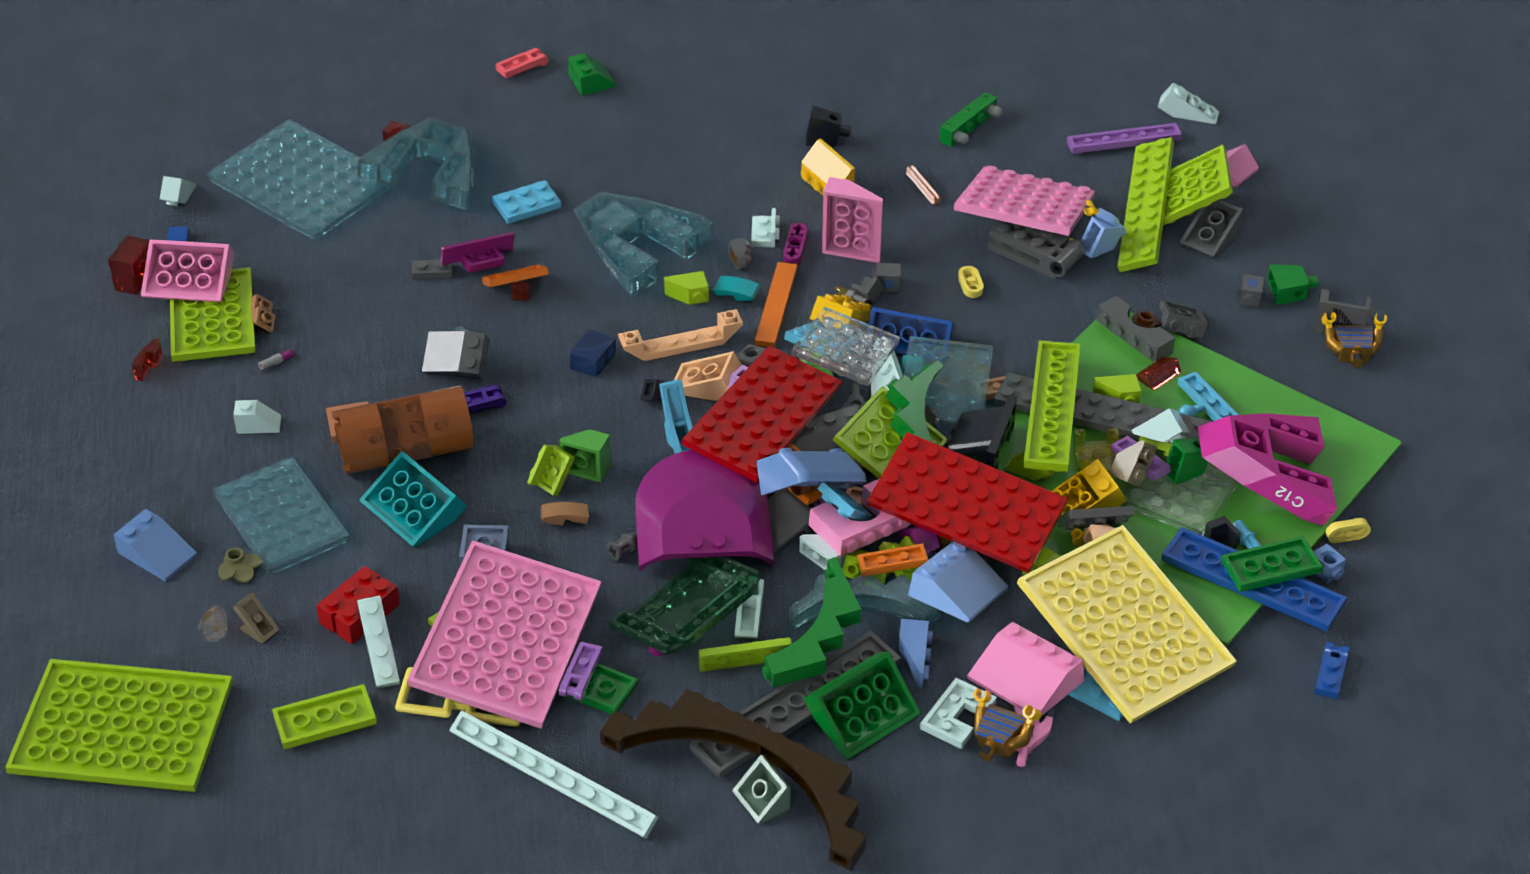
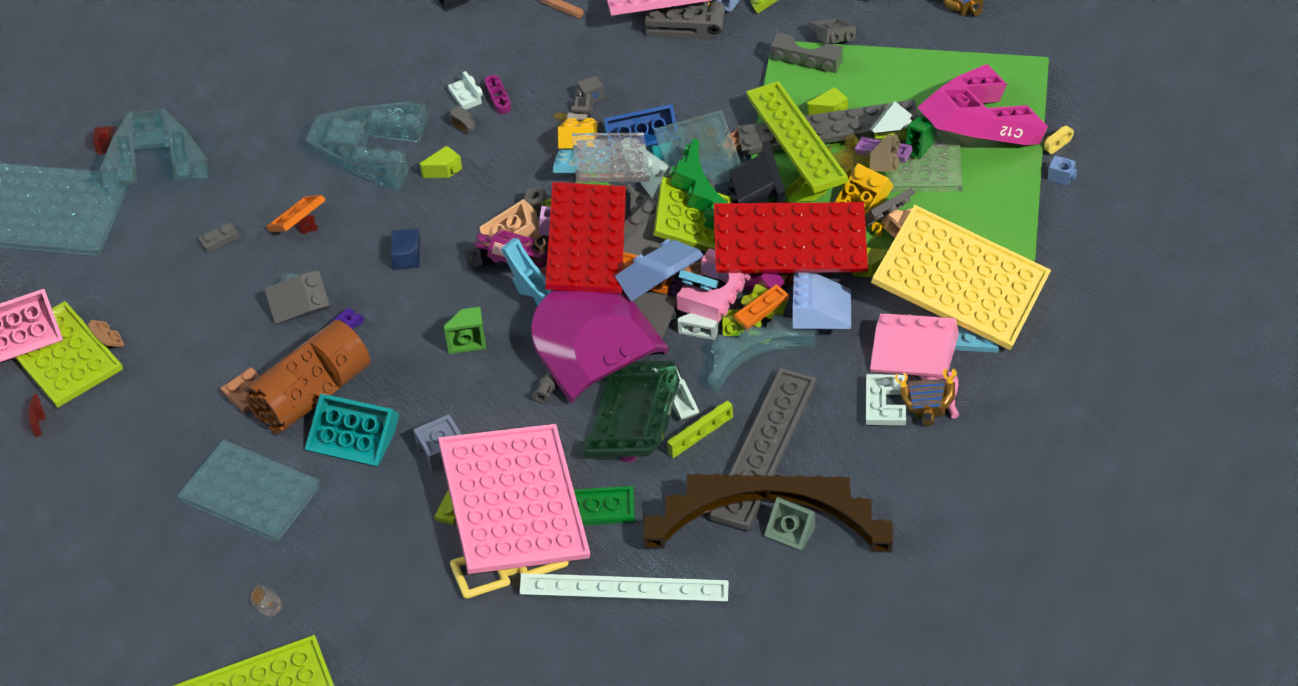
camera: 25 degrees left, 5 degrees up
medium blue slope [114,509,198,582] -> none
olive plate [218,547,263,583] -> none
dark tan slope [233,593,280,643] -> none
light aqua slope [234,400,281,434] -> none
light grey piece [258,350,294,370] -> none
lime plate [272,684,377,749] -> none
red piece [316,566,400,644] -> none
light aqua plate [357,596,400,689] -> none
magenta bracket [440,232,515,273] -> none
medium azure plate [492,180,561,224] -> none
coral plate [496,48,549,78] -> none
lime bracket [527,445,575,496] -> none
medium nougat slope [541,502,589,526] -> none
medium lavender plate [559,642,603,701] -> none
green slope [568,53,616,96] -> none
light nougat slope [618,309,743,361] -> none
teal slope [713,276,760,301] -> none
orange tile [755,262,797,348] -> none
green arch [762,557,861,688] -> none
slope [801,138,855,196] -> none
green slope [803,651,921,759] -> none
bright pink slope [822,177,883,263] -> none
medium blue slope [899,619,933,689] -> none
light yellow plate [958,266,984,298] -> none
reddish brown animal [1132,311,1162,328] -> none
clear red slope [1136,357,1181,390] -> none
blue plate [1161,527,1347,632] -> none
medium azure plate [1178,371,1238,421] -> none
black panel [1204,516,1240,549] -> none
green tile [1221,536,1323,592] -> none
medium azure axle [1233,520,1261,549] -> none
blue plate [1314,641,1350,699] -> none
none -> magenta brick [475,229,548,266]

